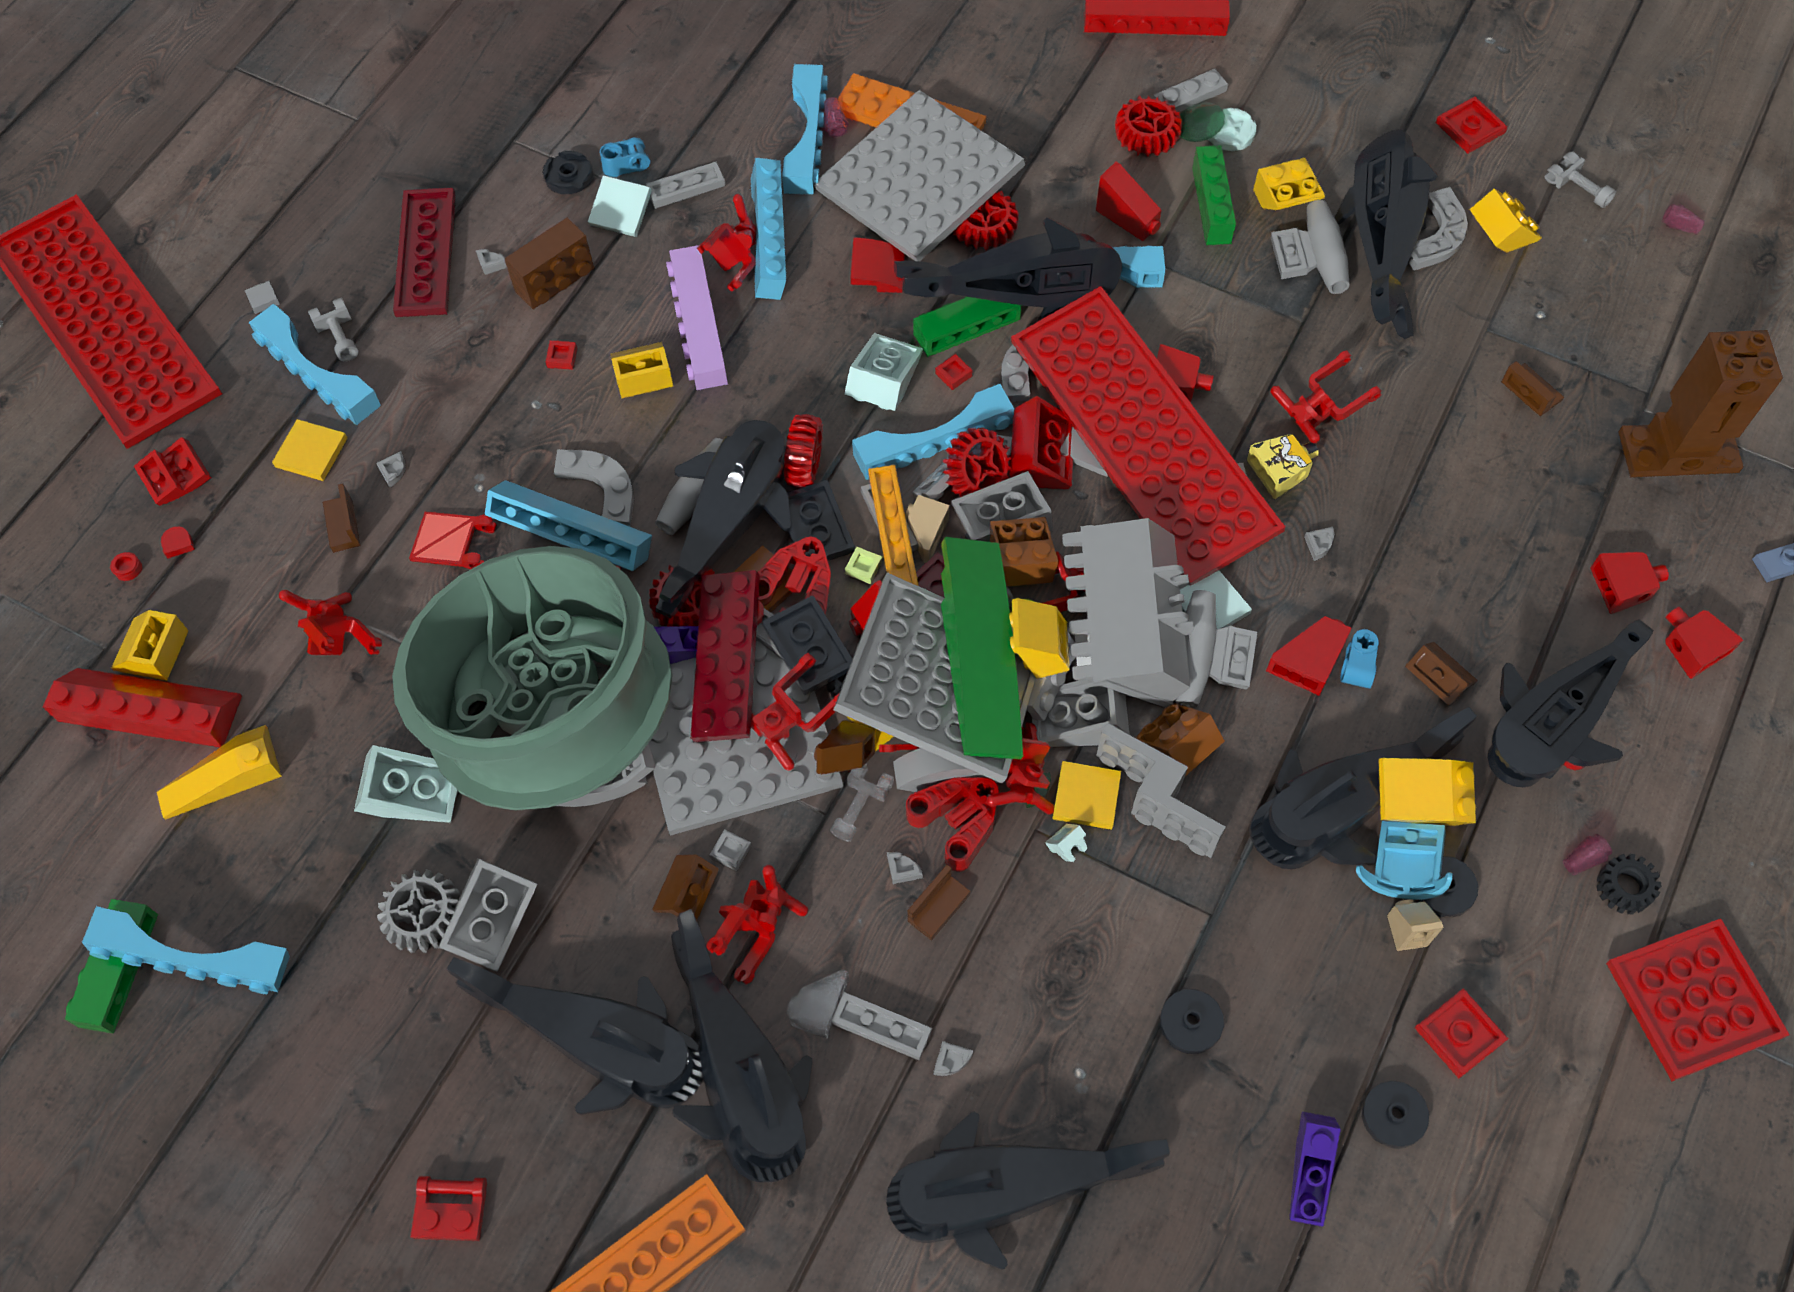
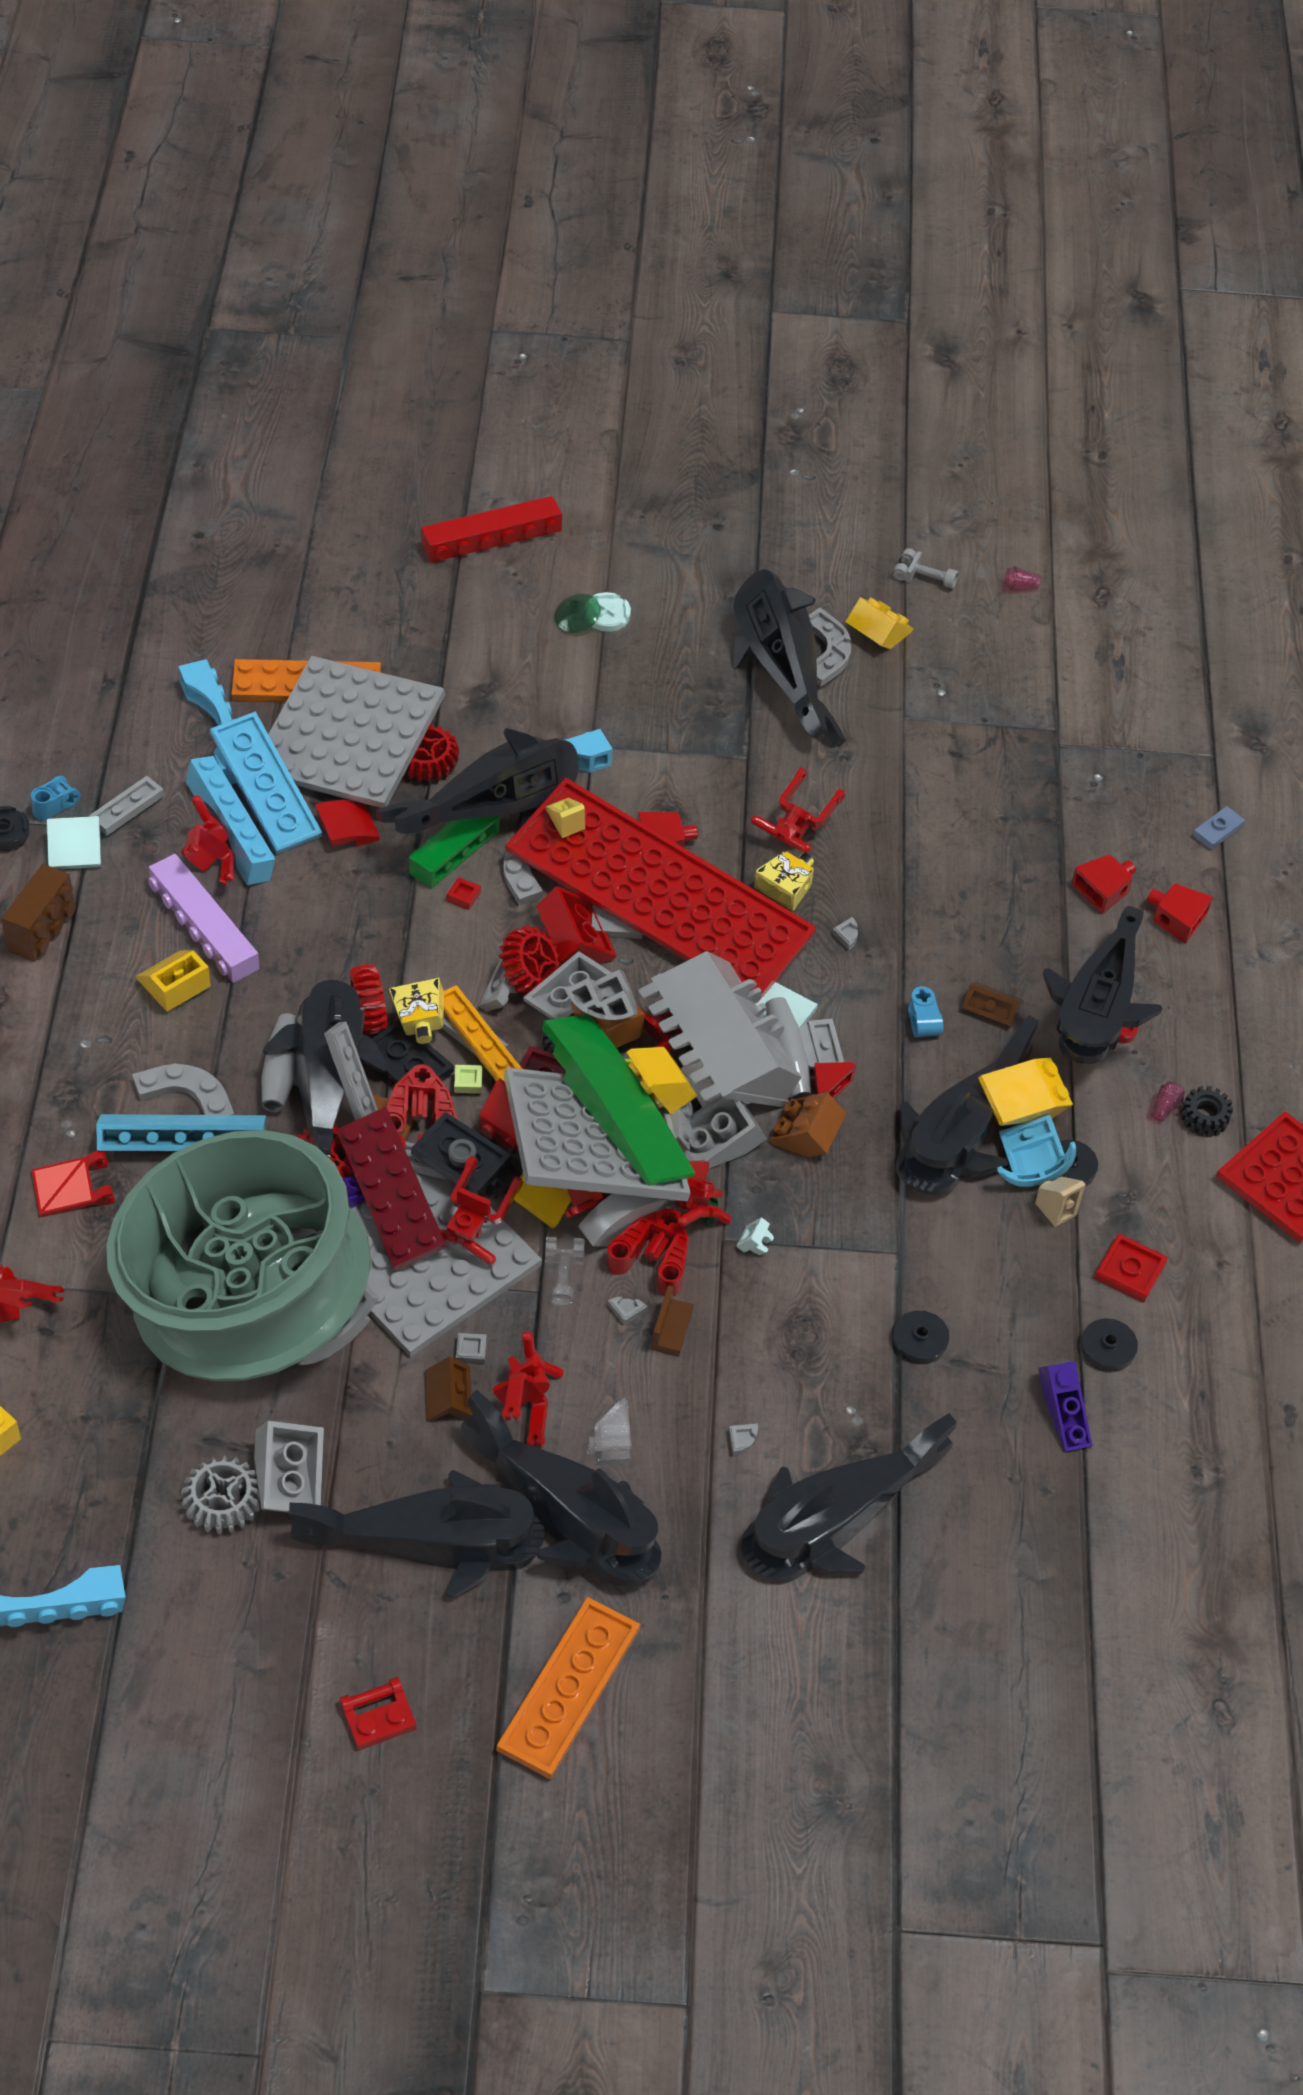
camera: 30 degrees left, 10 degrees down
light aqua slope [354,745,457,823] -> none
red tile [545,341,577,370] -> none
reddish brown slope [814,720,875,775] -> none
clear pink cone [824,97,849,137] -> none
light grey plate [831,992,932,1061] -> none
light aqua slope [845,333,923,411] -> none
medium azure arch [852,384,1014,480] -> none
tan slope [905,495,949,563] -> none
yellow tile [1053,761,1121,830] -> none
red slope [1096,162,1161,241] -> none
light grey bracket [1096,723,1225,858] -> none
red gear [1115,95,1182,157] -> none
light grey plate [1153,69,1228,112] -> none
green brick [1192,145,1236,245] -> none
yellow slope [1253,158,1325,210] -> none
red slope [1266,616,1352,696] -> none
light grey plate [1271,200,1350,294] -> none
red tile [1435,96,1508,154] -> none
reddish brown panel [1501,361,1564,417] -> none
reddish brown brick [1618,330,1783,477] -> none
none -> medium azure tile [210,711,322,855]
none -> light grey tile [324,1021,378,1121]
none -> torso [389,978,444,1044]
none -> dark grey tile [448,1139,476,1168]
none -> light yellow slope [545,798,585,838]
none -> light grey brick [565,969,637,1020]
none -> red slope [812,1062,856,1099]

